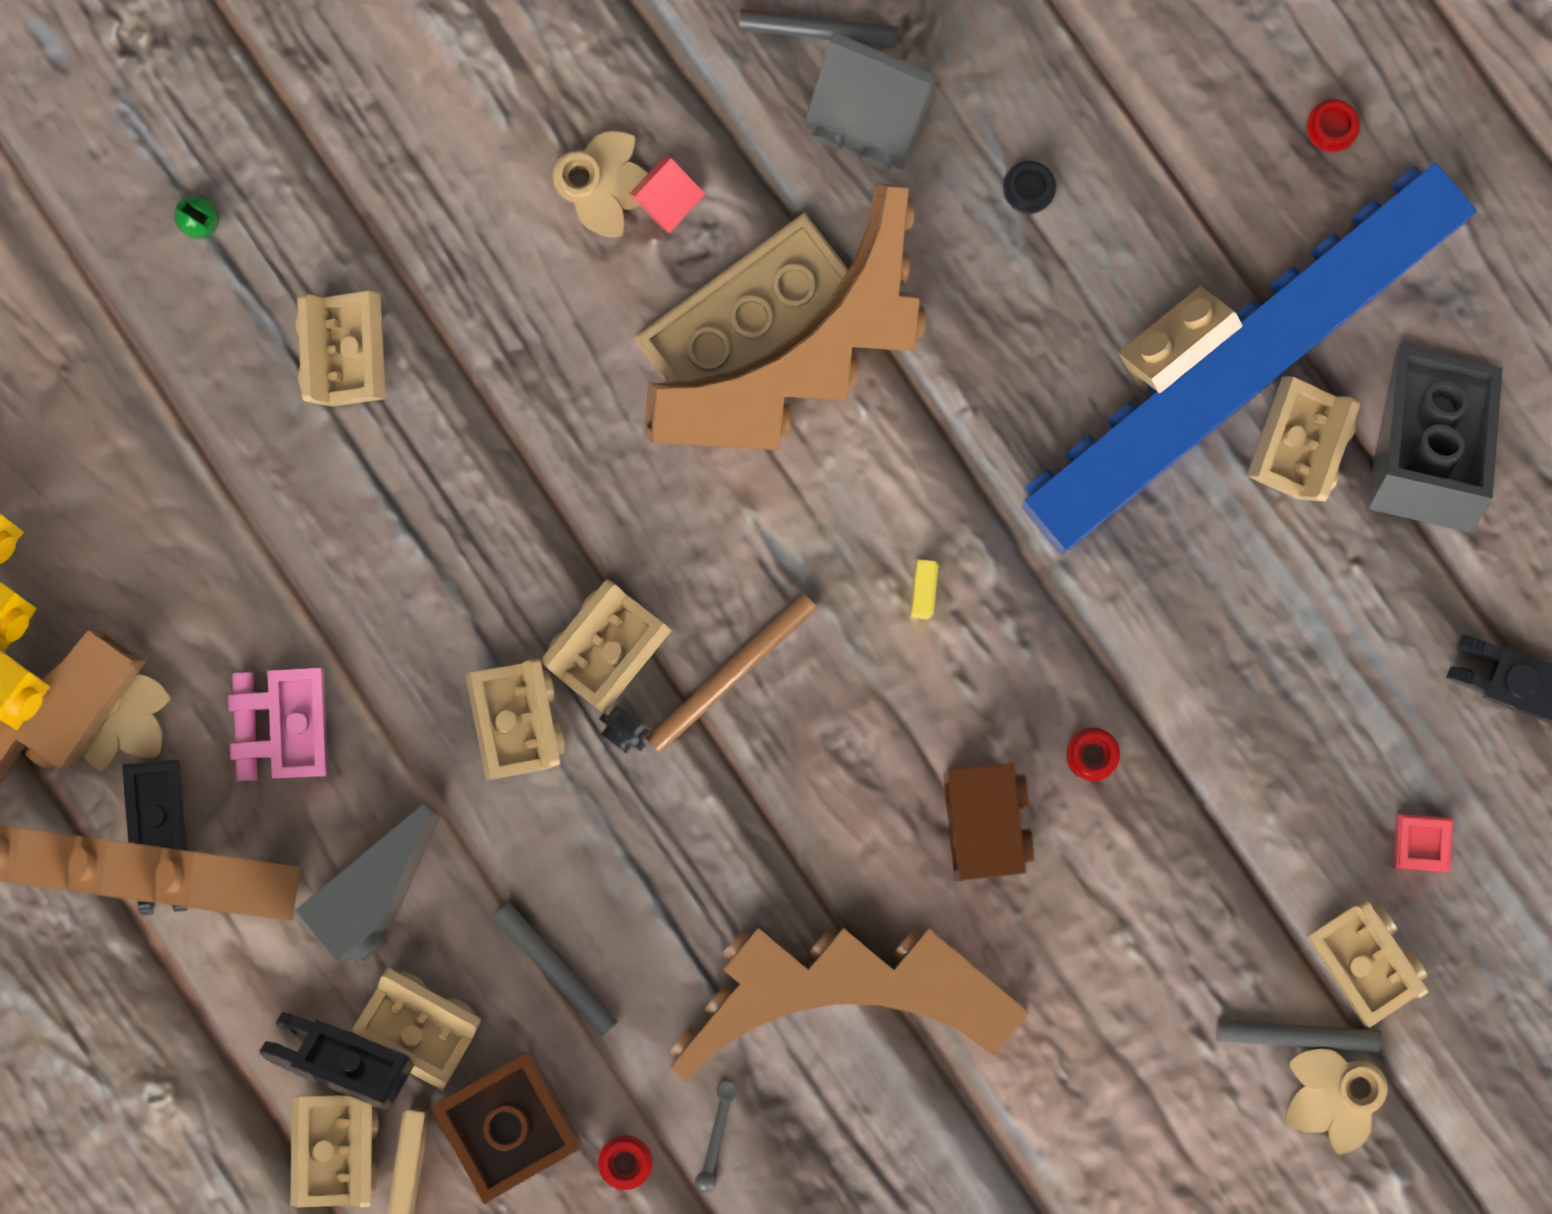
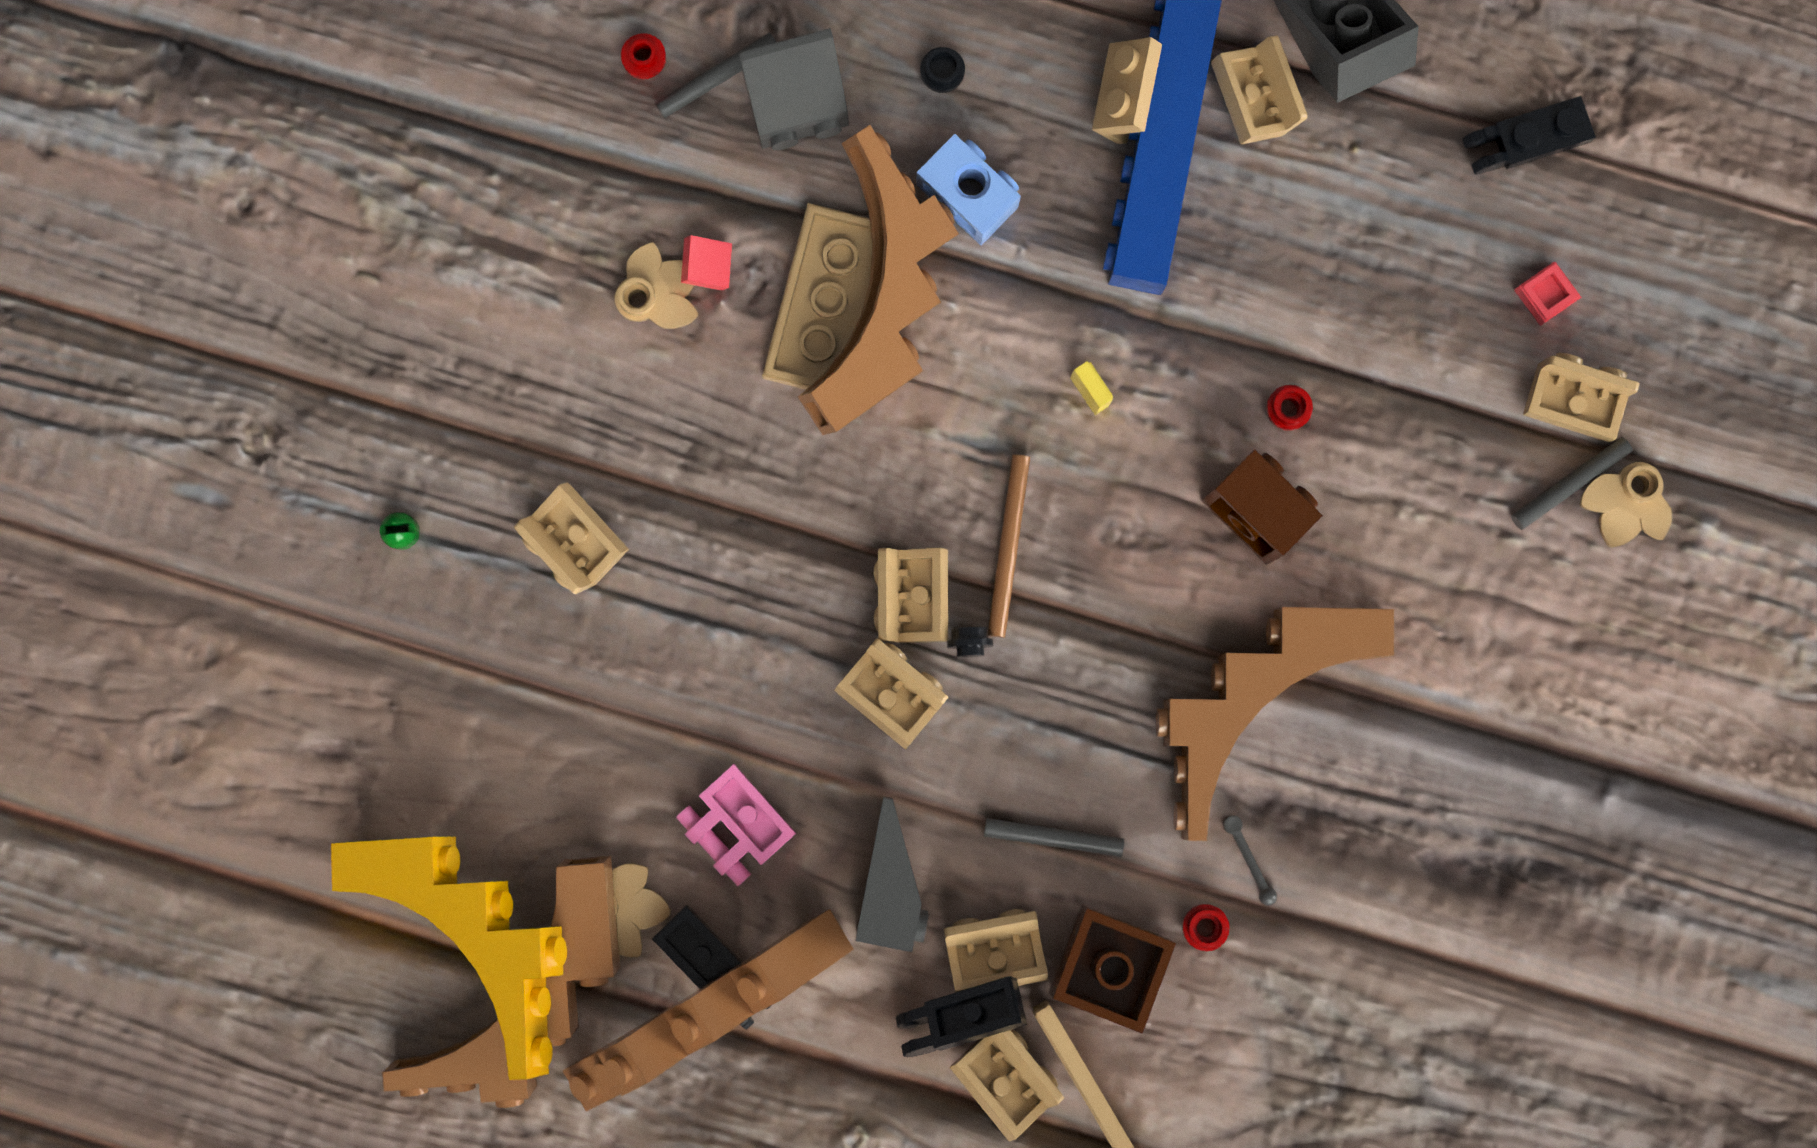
camera: 45 degrees left, 0 degrees up
none -> light blue brick [916,134,1021,245]

